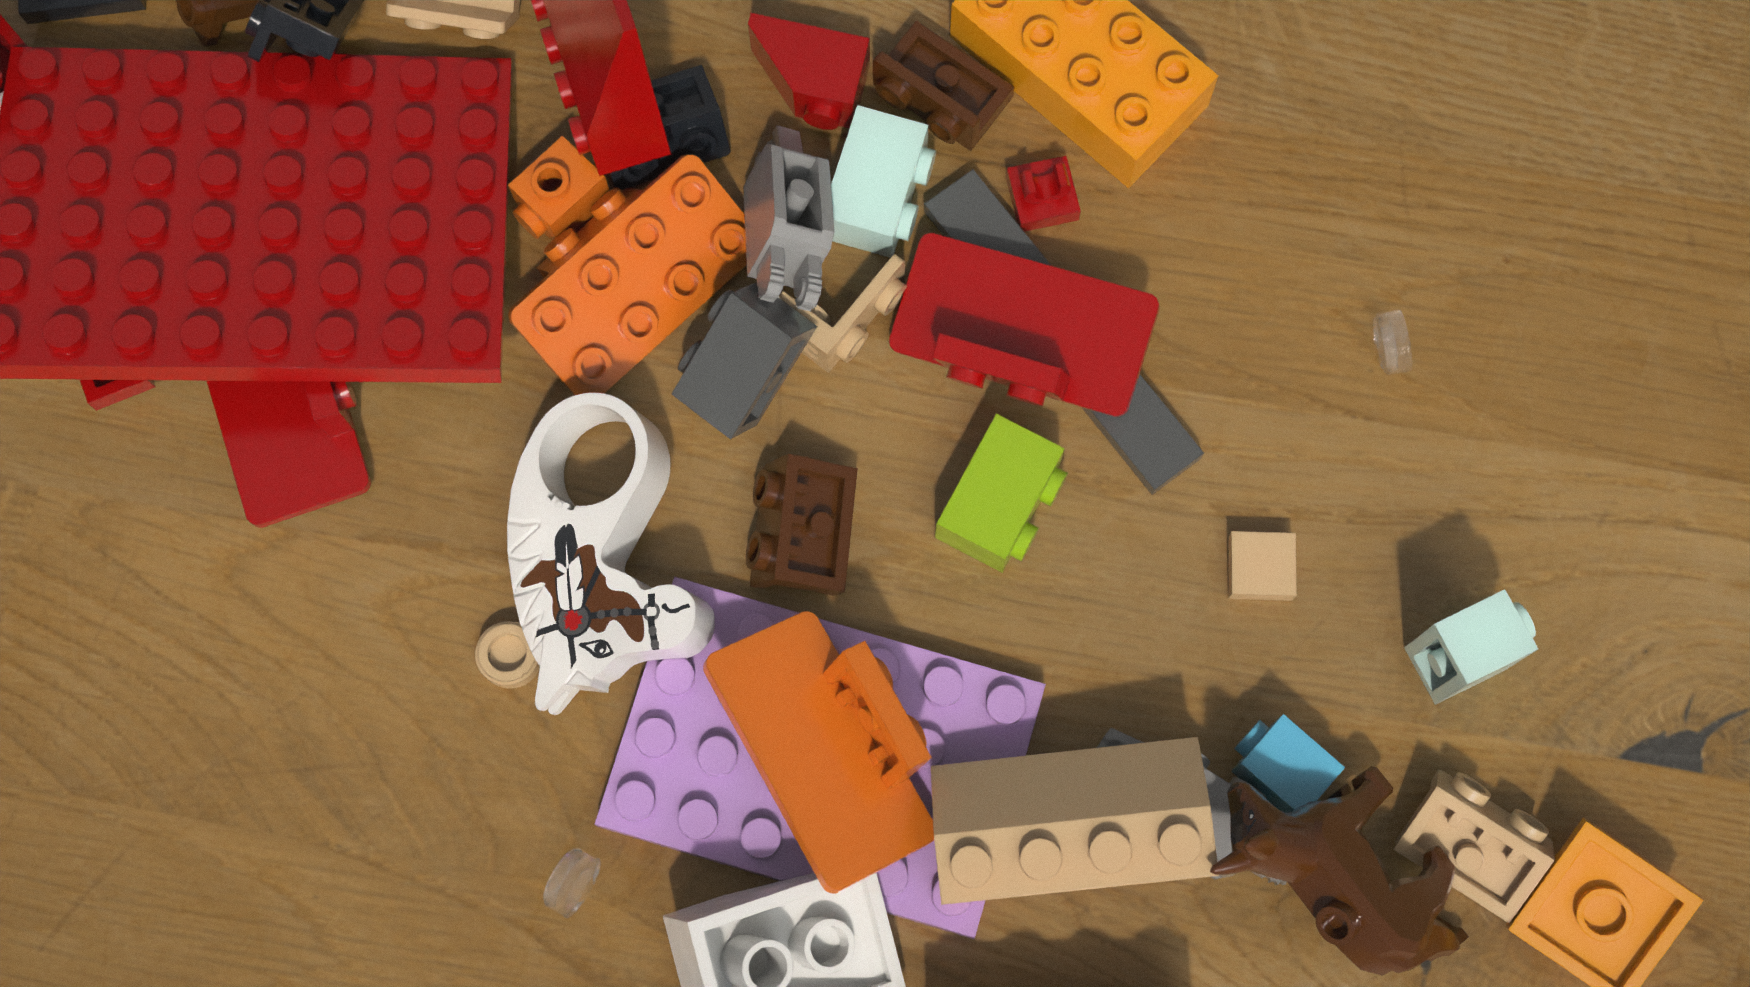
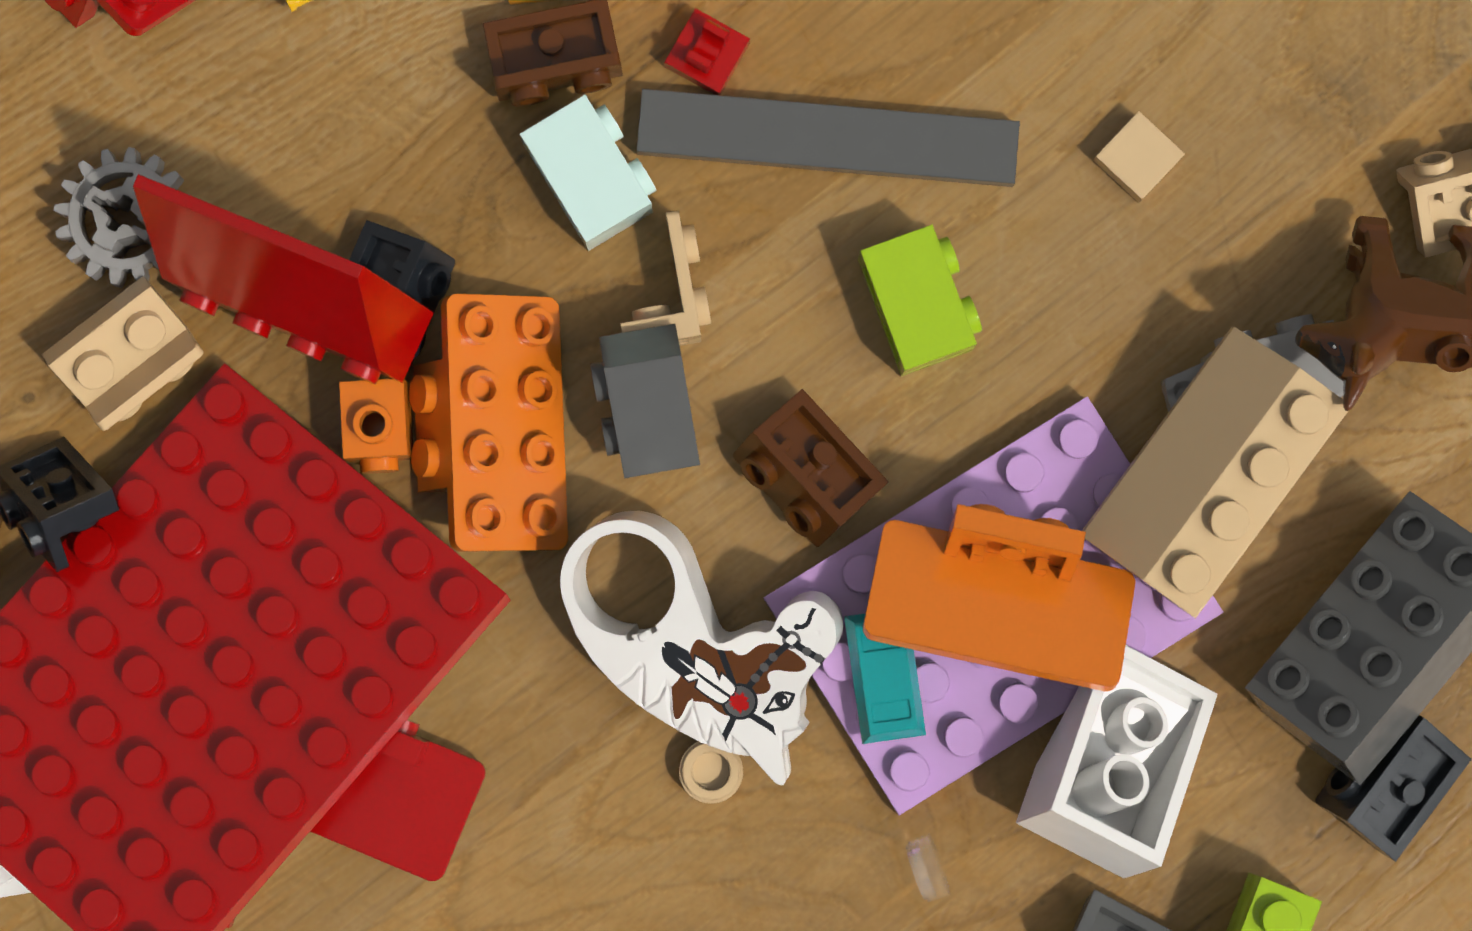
camera: 55 degrees left, 10 degrees up
light grey hinge [743,126,835,312] -> none
red slope [748,13,870,130] -> none
red bracket [889,233,1160,417] -> none
medium azure brick [1231,714,1345,813] -> none
light aqua brick [1404,589,1538,705] -> none
none -> teal tile [844,613,926,744]

